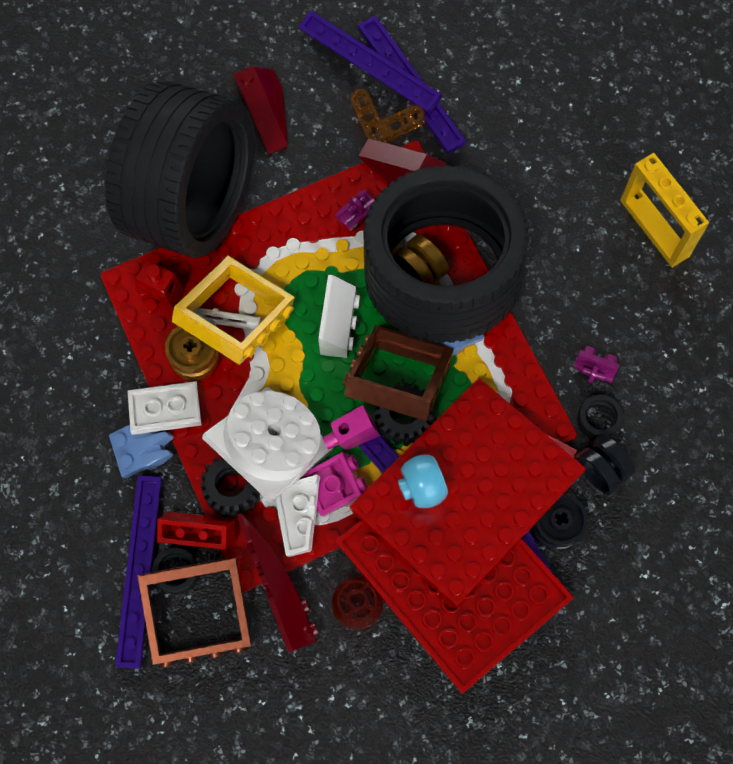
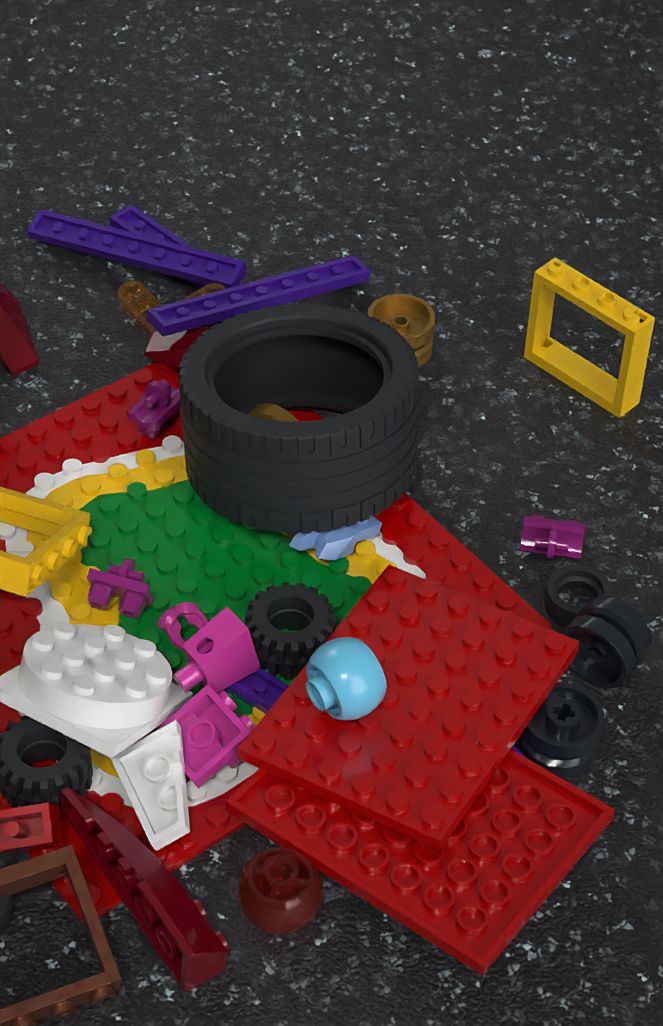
camera: 15 degrees left, 25 degrees down
white slope [318,275,360,358] -> none
copper window [343,325,454,421] -> none
none -> magenta hips [86,558,155,620]
none -> dark purple plate [147,255,371,337]
none -> dark pink piece [157,602,208,652]
none -> pearl gold wheel [368,294,435,367]

